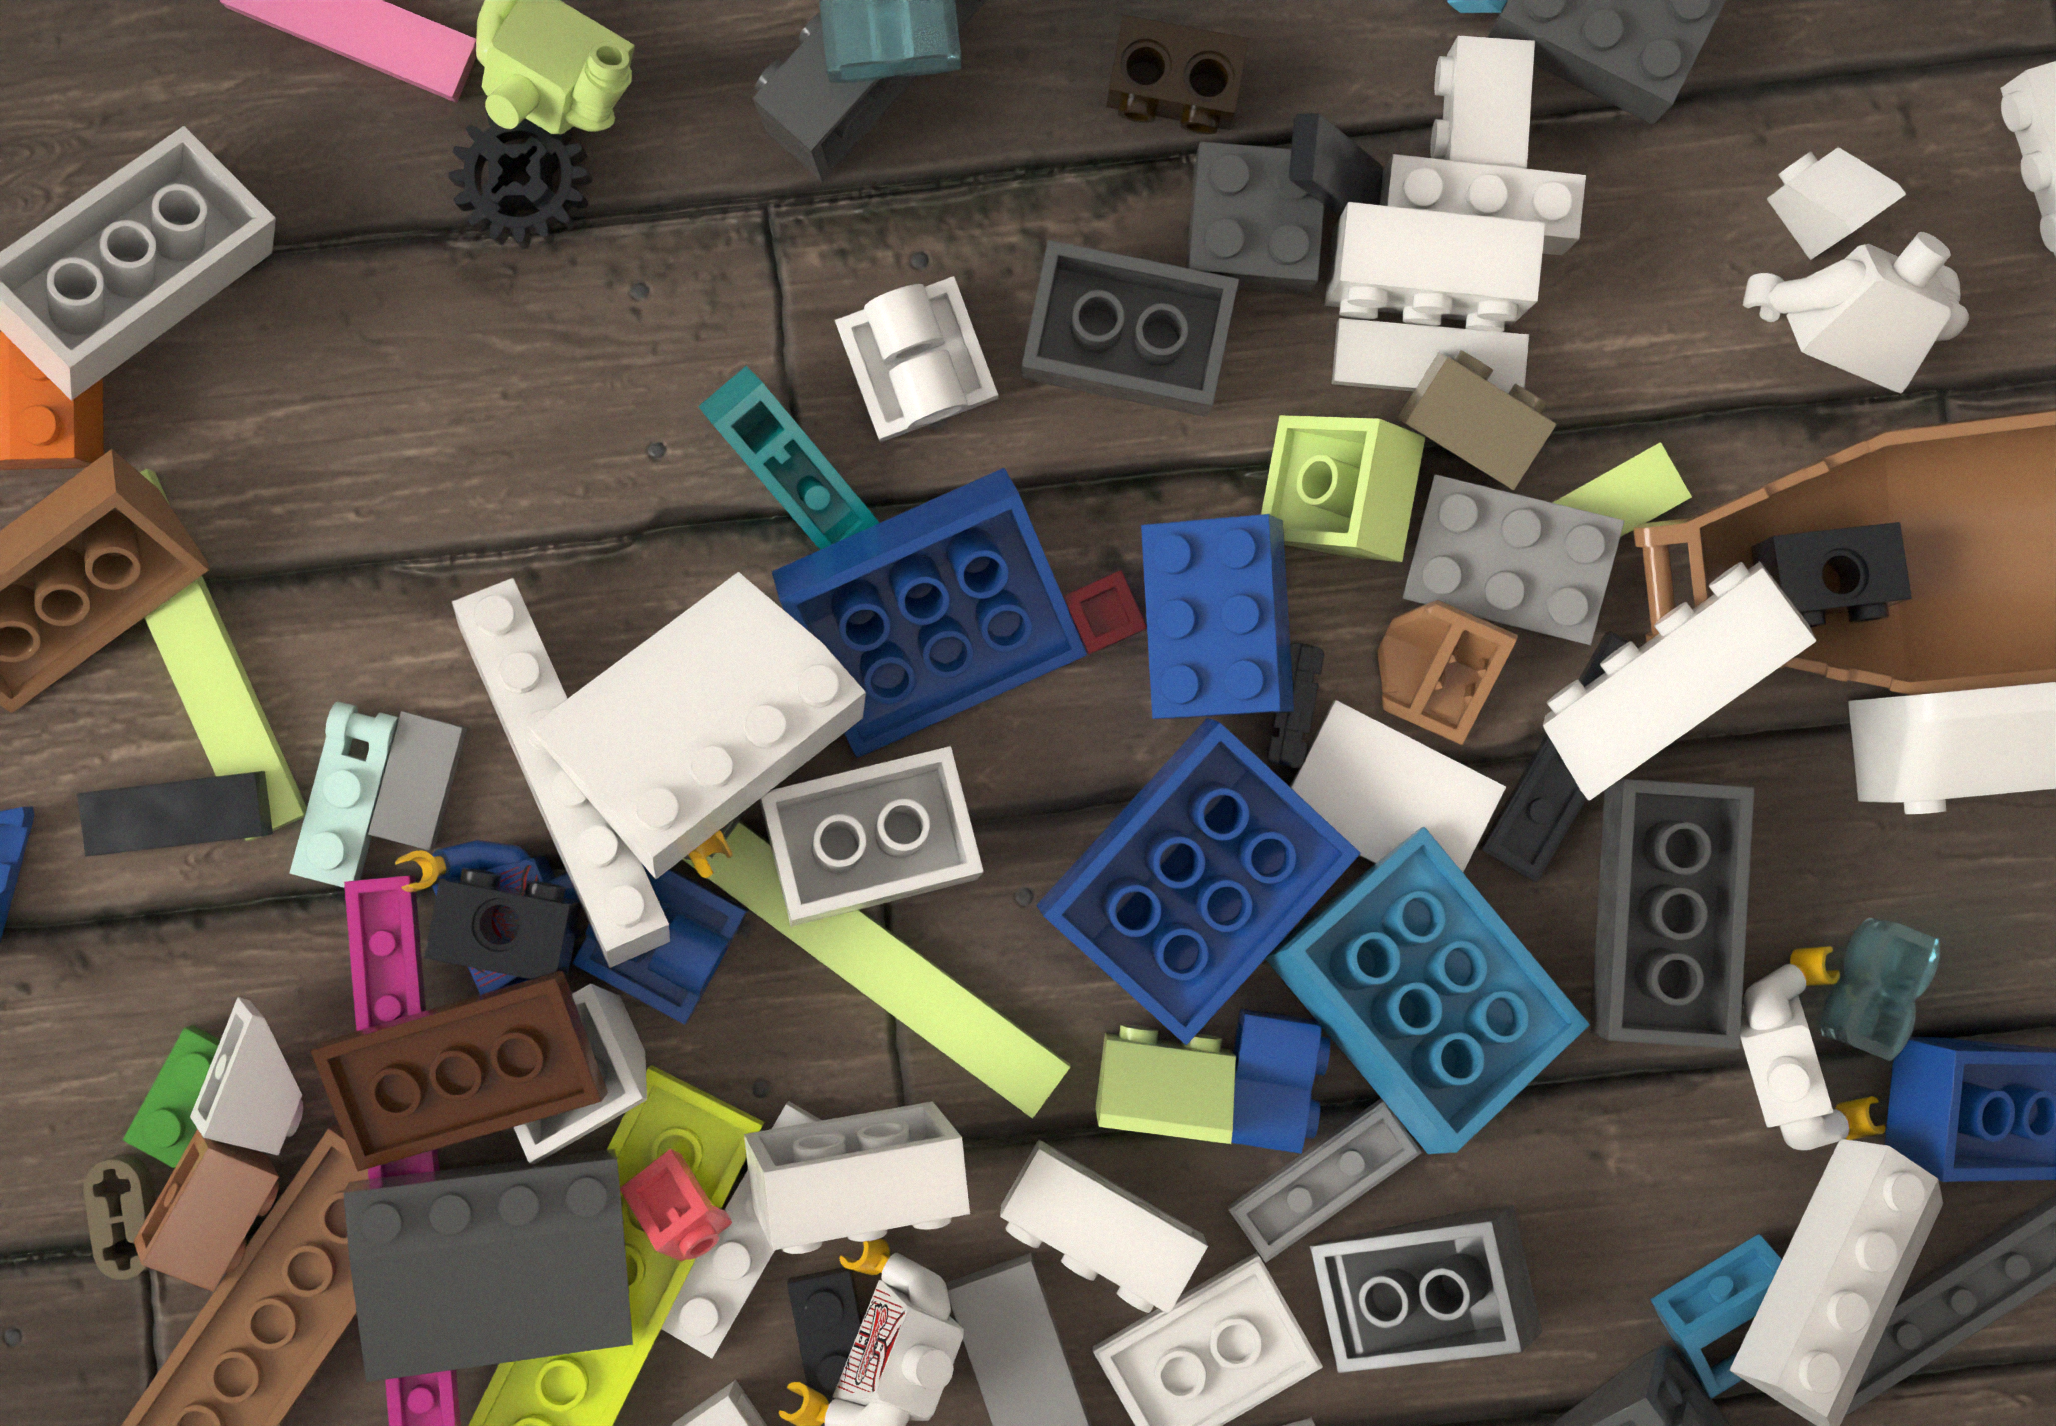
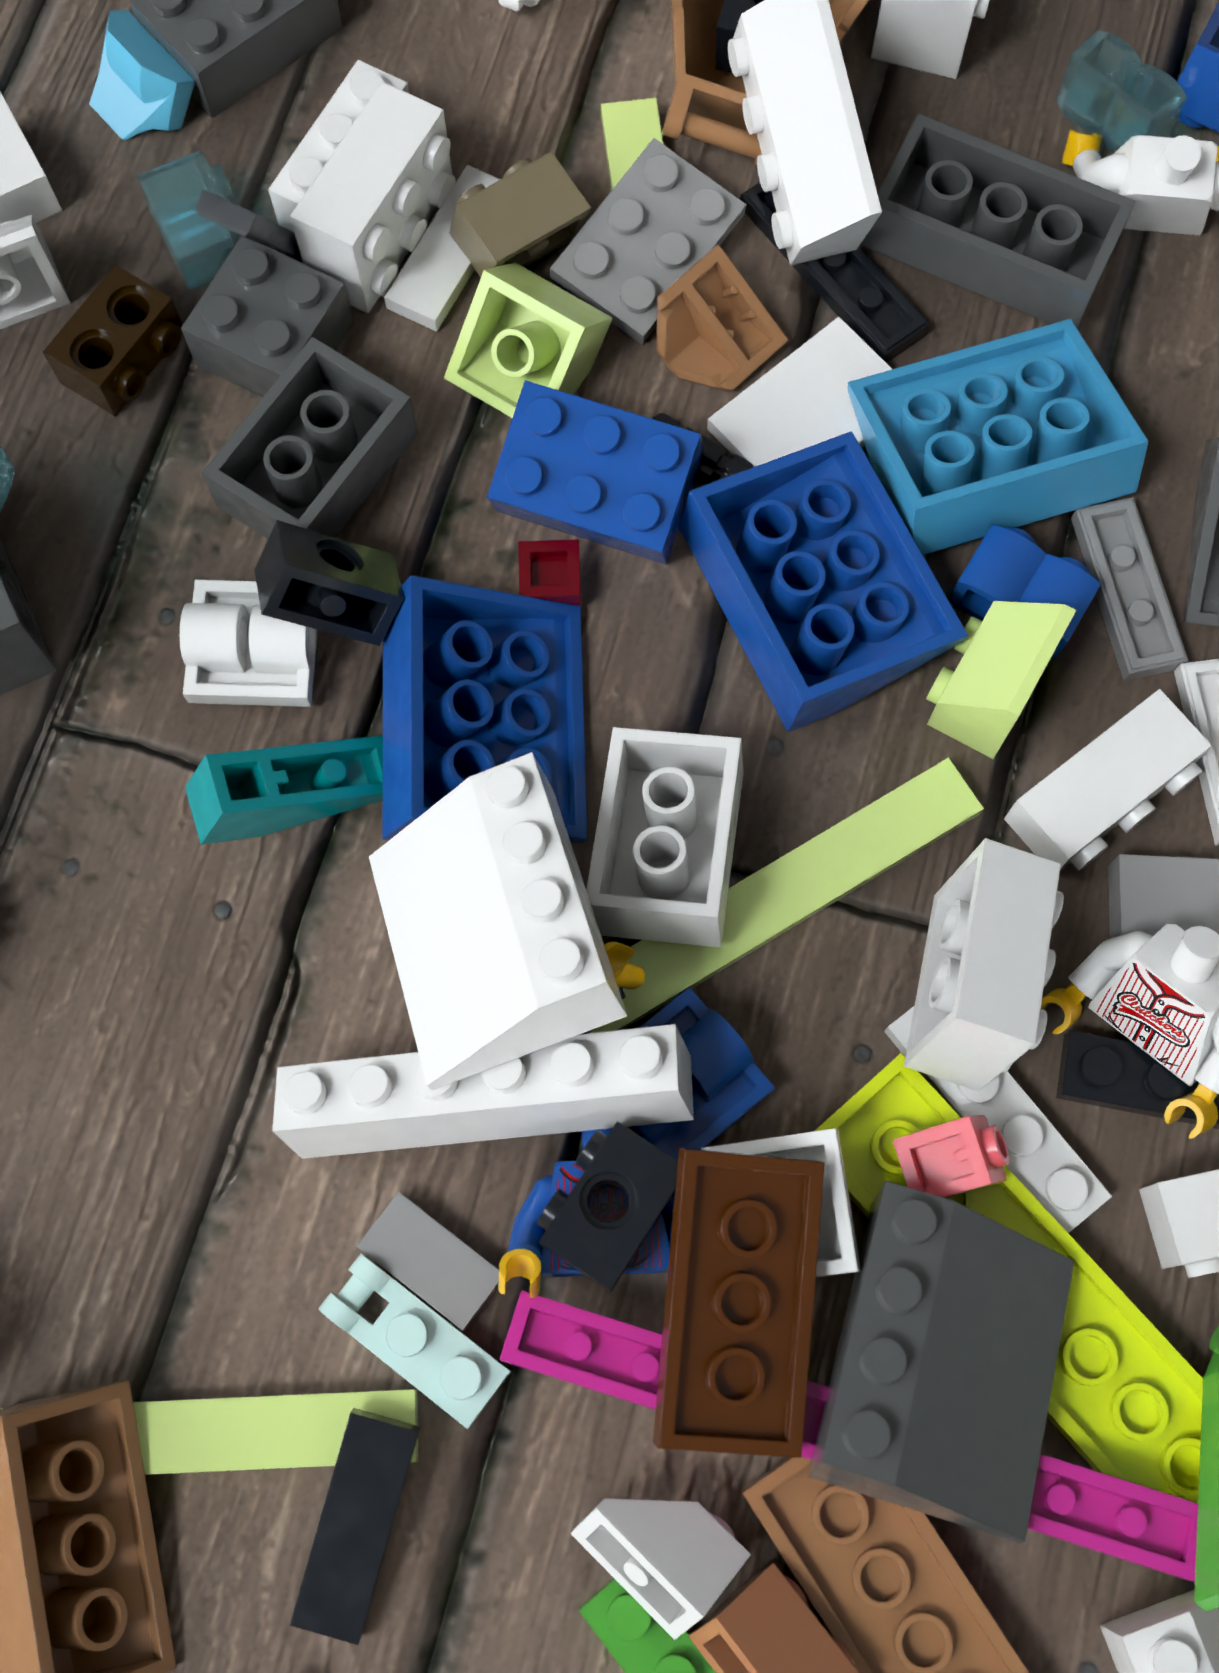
camera: 70 degrees left, 15 degrees down
white brick [1430,36,1535,169] -> none
none -> clear light blue brick [136,150,256,290]
none -> black brick [254,520,404,646]

